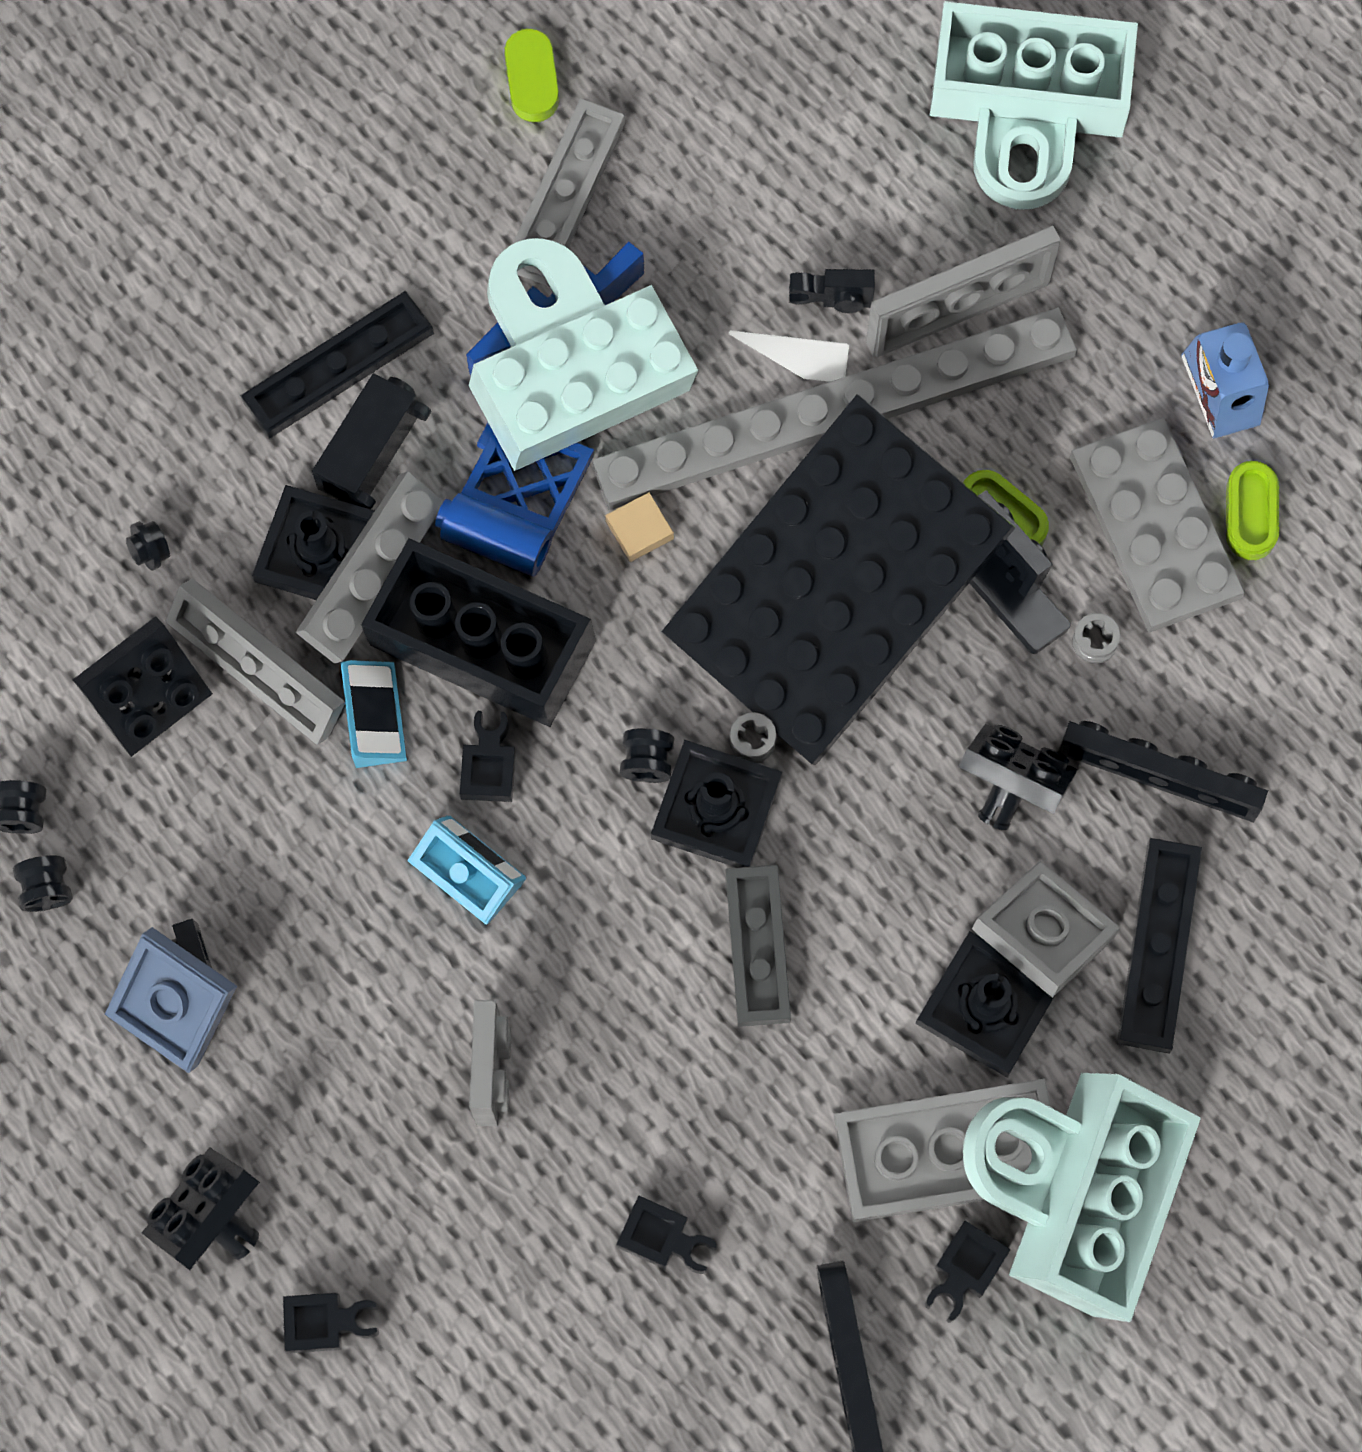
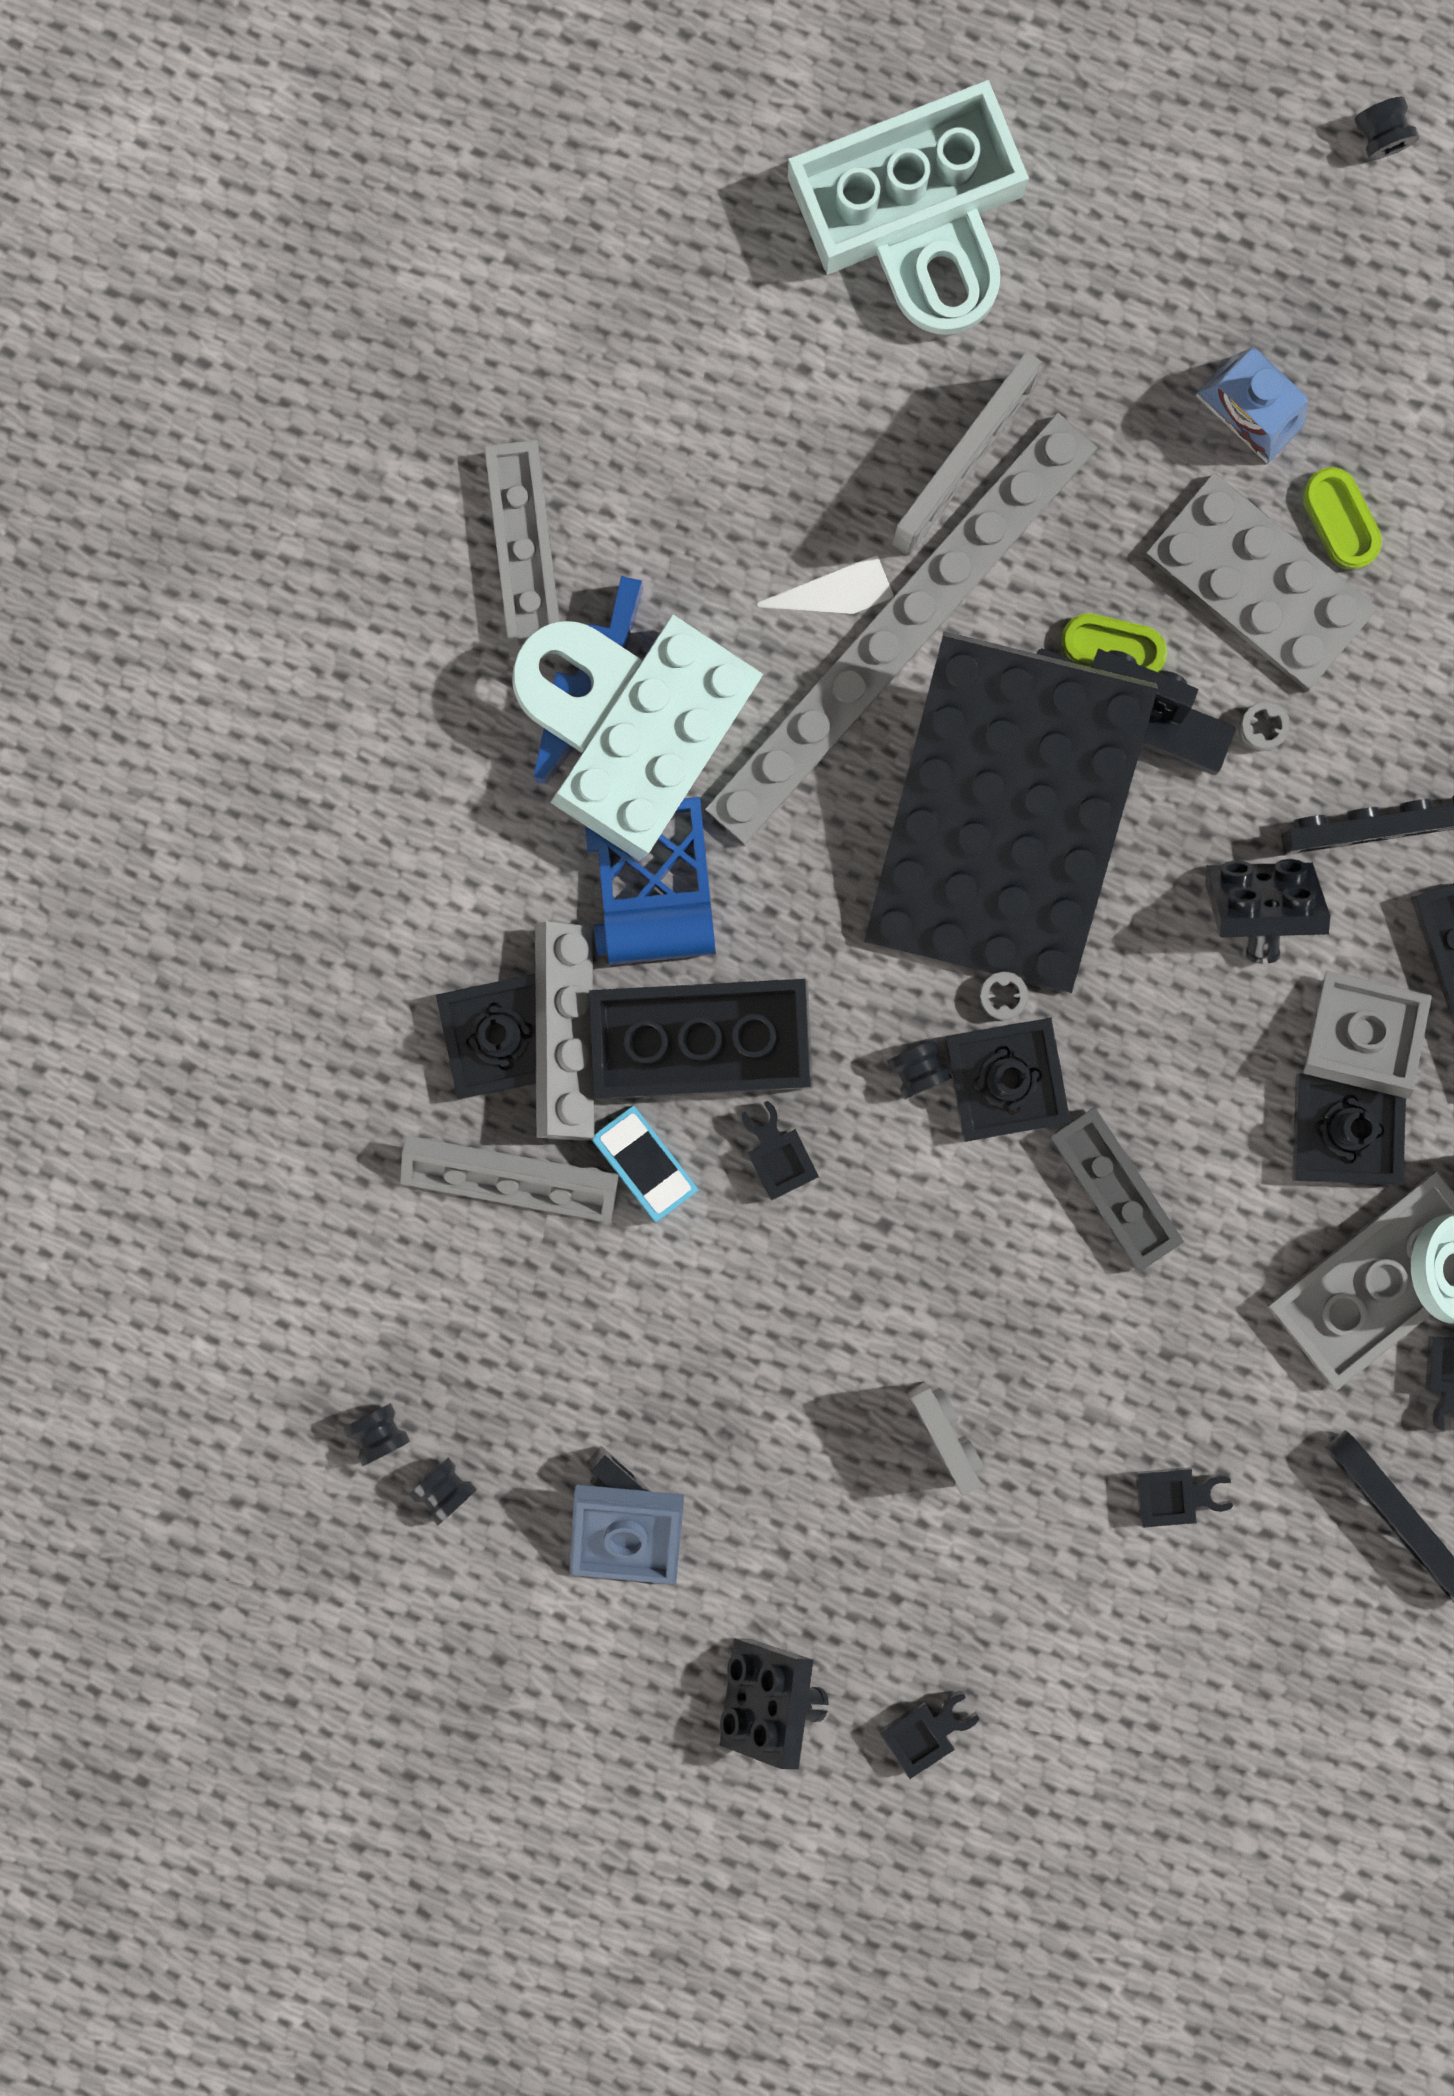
camera: 30 degrees left, 15 degrees up
black plate [73,616,213,757] -> none
black plate [126,521,170,571] -> none
black tile [240,290,434,439] -> none
black brick [312,373,432,510] -> none
medium azure slope [407,816,526,925] -> none
lime tile [505,29,559,122] -> none
tan tile [605,492,674,562] -> none
black plate [789,269,875,313] -> none

